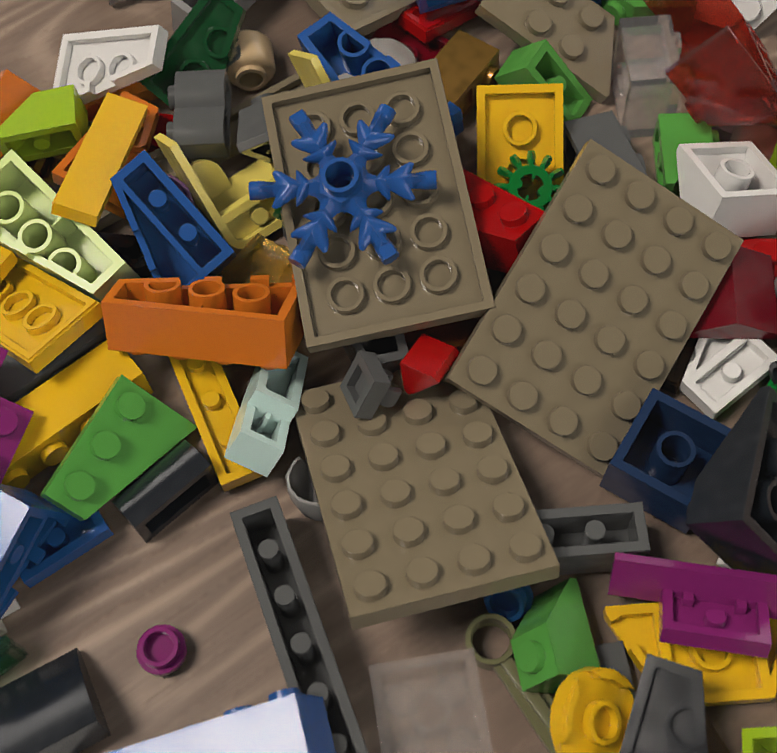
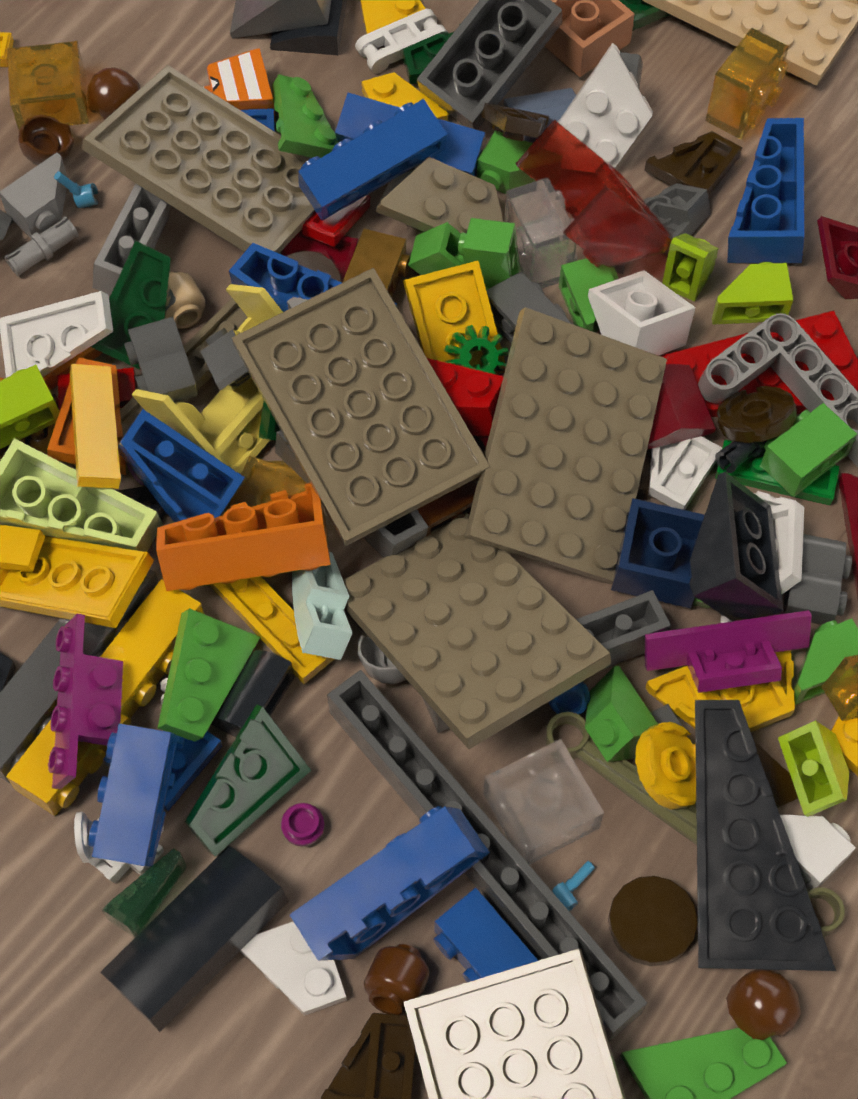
camera: 25 degrees left, 0 degrees up
blue piece [249,104,437,269] -> none
dark grey tile [340,350,402,420] -> none
red slope [400,333,460,395] -> none
none -> wing [184,704,311,857]
none -> bright green slope [458,218,520,288]

